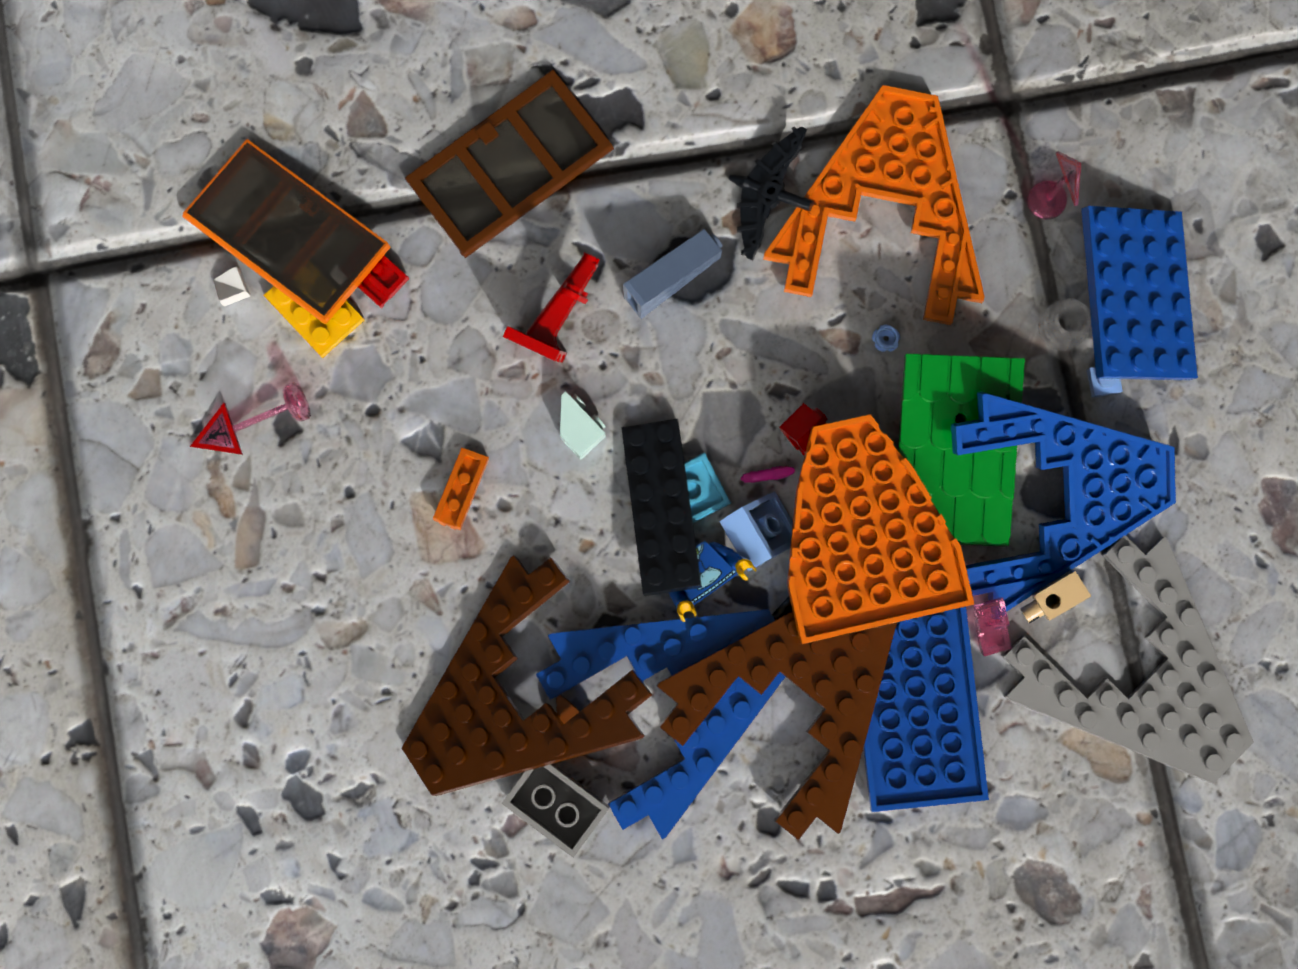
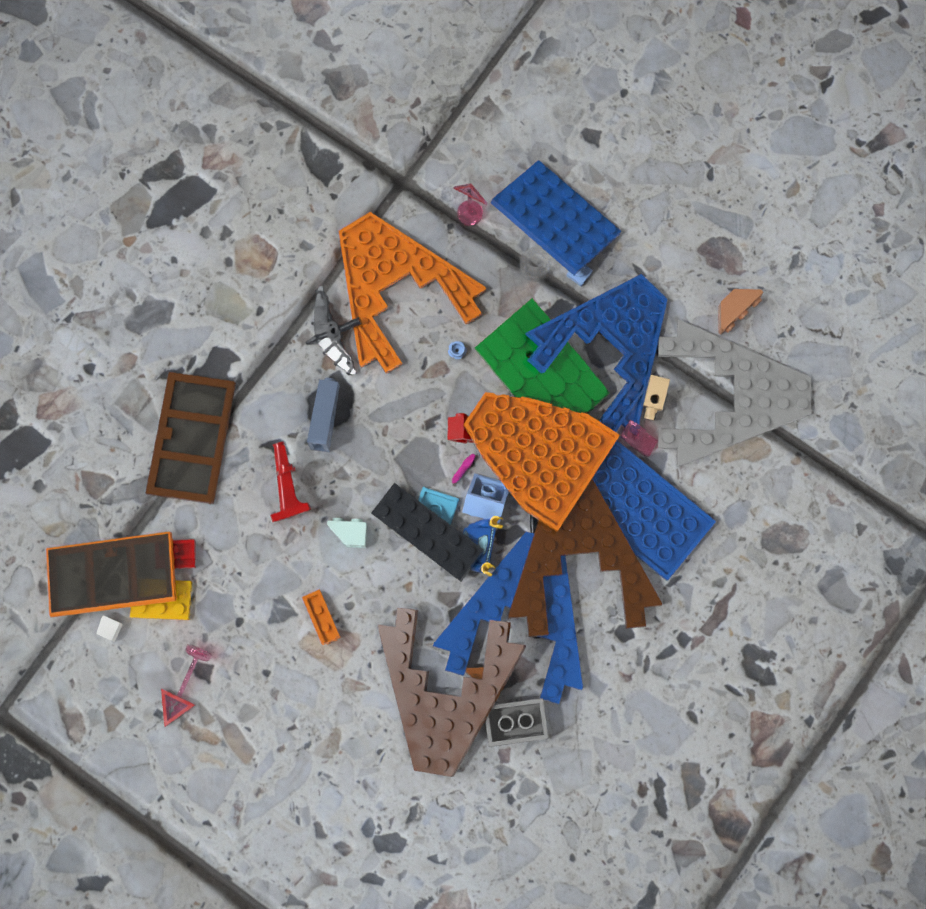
camera: 40 degrees left, 5 degrees down
none -> nougat slope [718,289,764,335]

